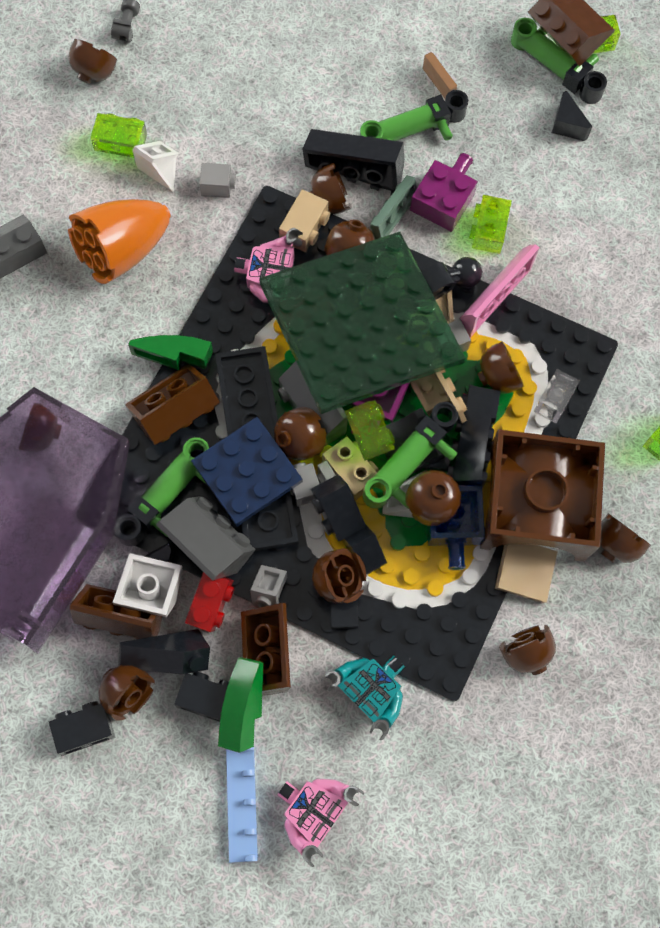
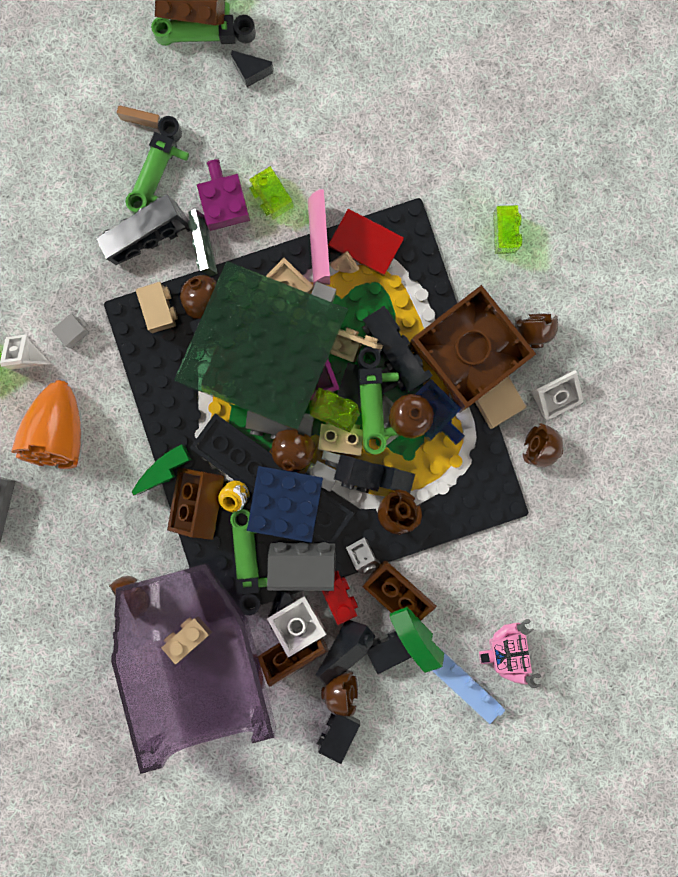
camera: 40 degrees left, 15 degrees up
torso [234,228,303,305] -> none
reddish brown cylinder [309,163,352,214] -> none
torso [321,655,405,740] -> none
black beam [404,257,483,309] -> none
reddish brown cylinder [478,341,524,394] -> none
clear slope [534,369,580,423] -> none
none -> tan brick [161,616,213,665]
none -> yellow head [218,480,250,512]
none -> red tile [328,209,404,276]
none -> tan tile [329,251,359,273]
none -> white slope [531,370,584,421]

